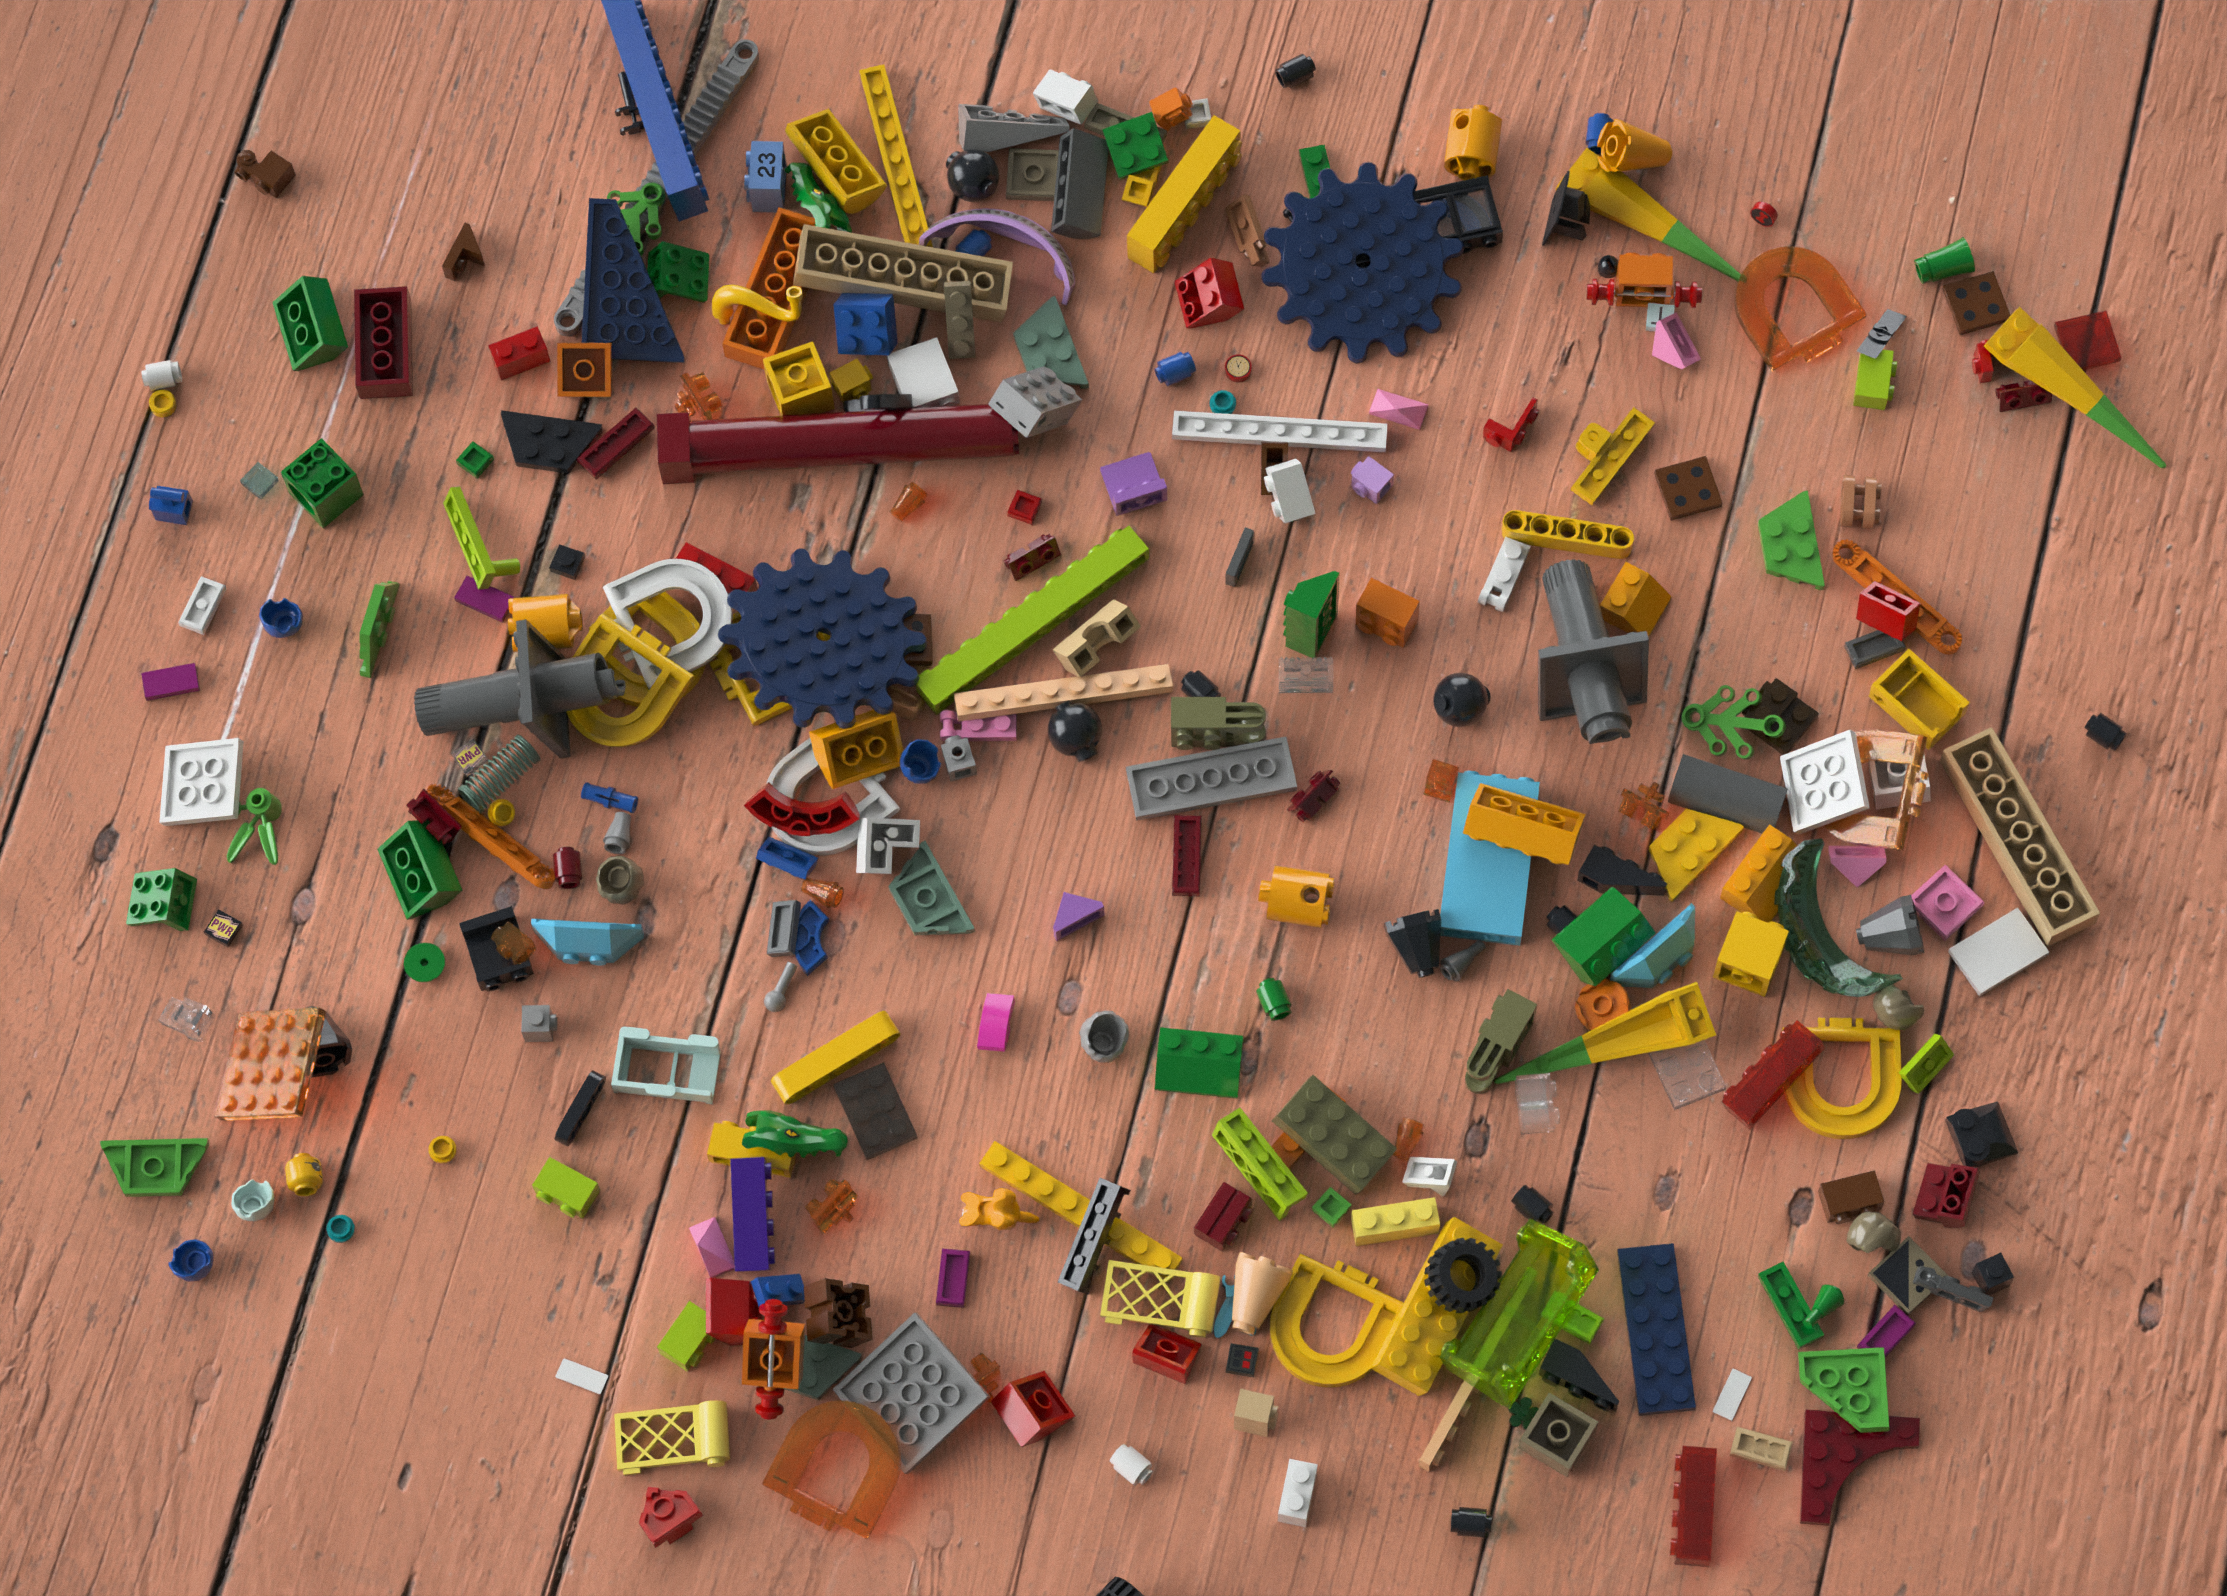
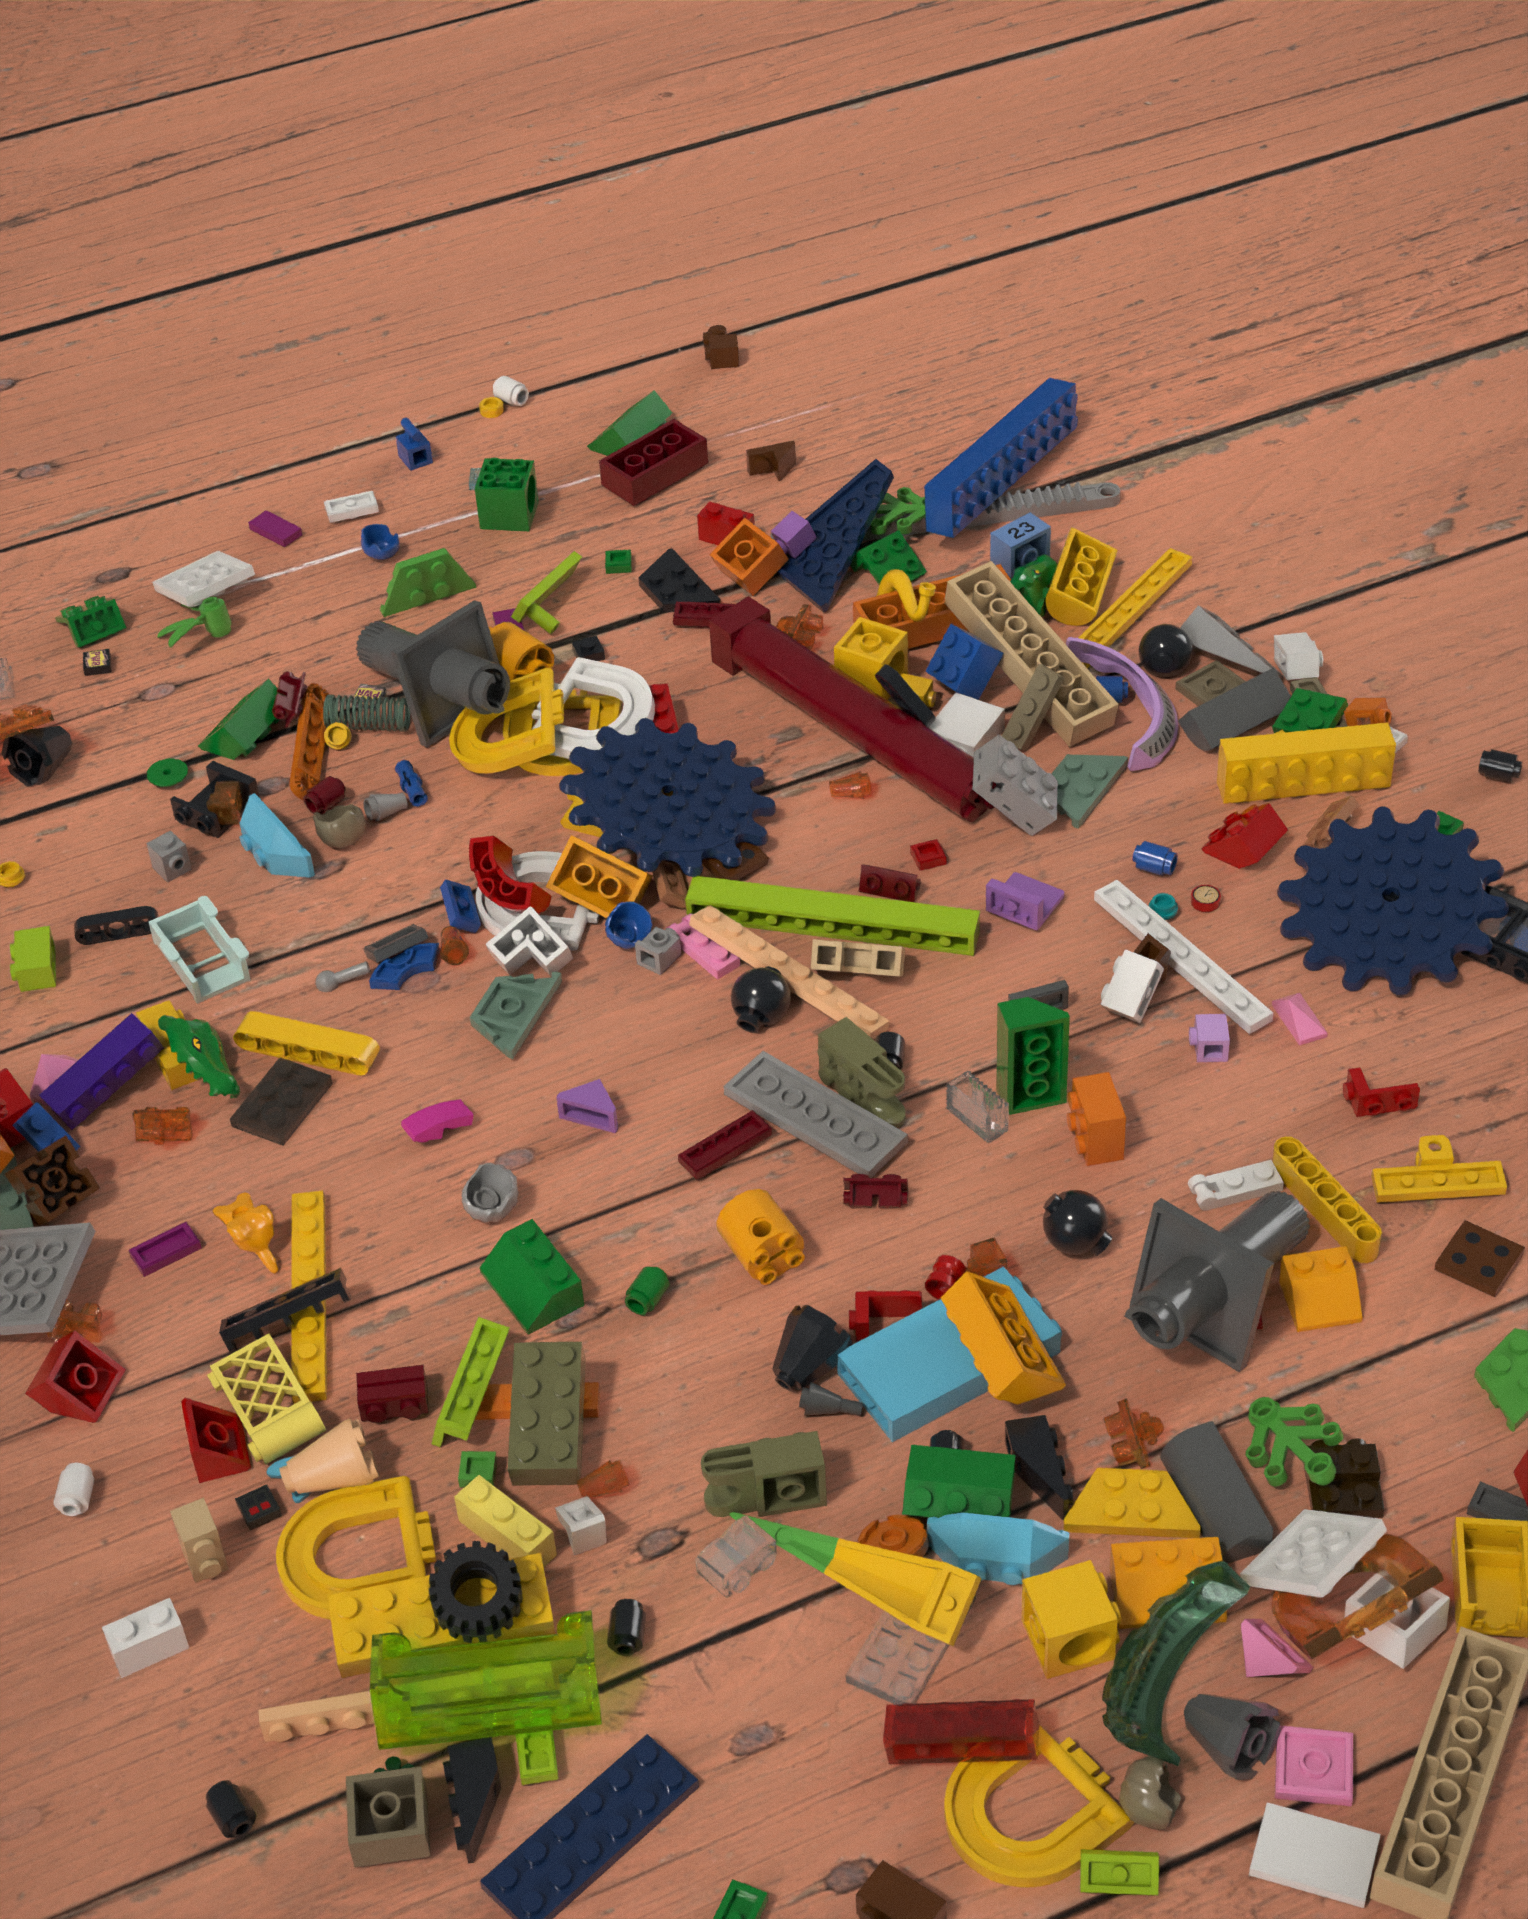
camera: 50 degrees right, 25 degrees down
none -> medium lavender brick [770,511,817,558]
none -> red bracket [849,1290,922,1343]
none -> red wheel [925,1255,966,1300]

